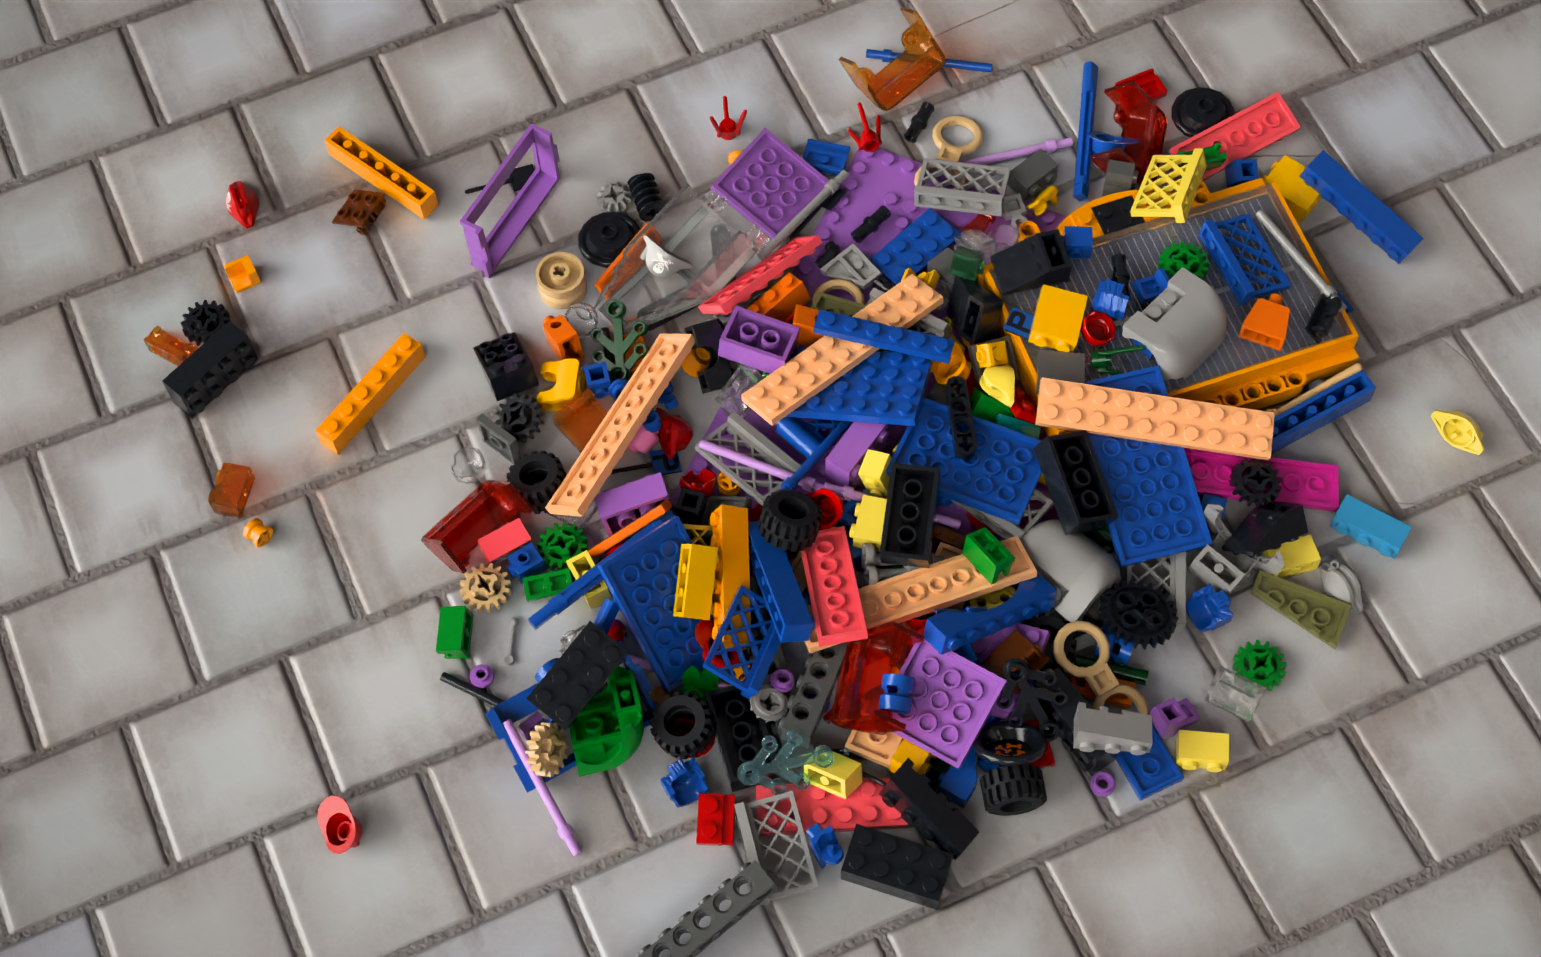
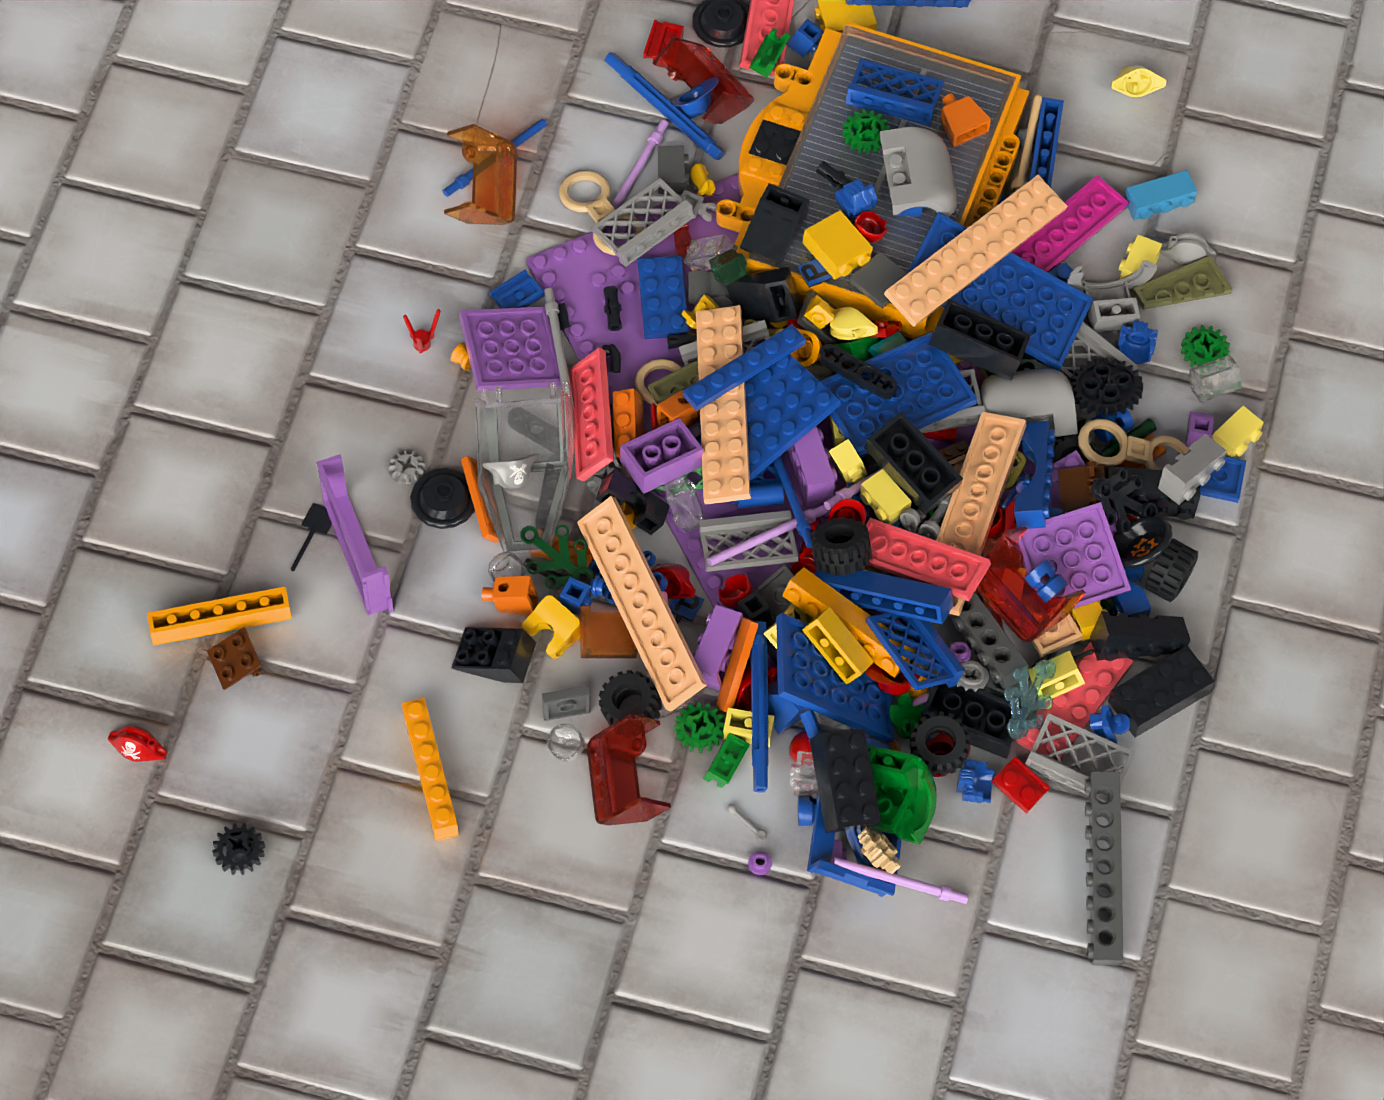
camera: 55 degrees left, 0 degrees up
clear orange hinge [144,326,198,366] -> none
black brick [162,321,258,418] -> none
clear orange brick [208,462,255,518] -> none
light orange panel [224,255,261,293] -> none
light orange wheel [243,518,273,548] -> none
piece [317,795,362,854] -> none
green hinge [436,606,474,659] -> none
black bar [440,672,504,706] -> none
tan gear [459,563,512,614] -> none
coral hinge [478,518,532,564] -> none
black gear [495,393,545,443] -> none
blue brick [507,542,546,584] -> none
tan wheel [536,252,587,309] -> none
black piece [628,173,664,222] -> none
light orange wheel [718,472,741,496] -> none
light grey wing [820,243,881,290] -> none
red plant [848,102,882,152] -> none
black pin [904,102,935,143] -> none
green hinge [962,527,1015,585] -> none
clear hair [986,225,1021,255] -> none
blue brick [1061,226,1093,259] -> none
medium lavender plate [1090,772,1115,797] -> none
dark green plant [1091,345,1146,375] -> none
dark grey brick [1102,159,1138,197] -> none
light yellow fence [1130,148,1207,223] -> none
blue bracket [1132,268,1170,304] -> none
black slope [1222,501,1308,558] -> none
black gear [1229,458,1282,508] -> none
light grey bar [1256,209,1347,313] -> none
black hinge [1305,293,1342,343] -> none

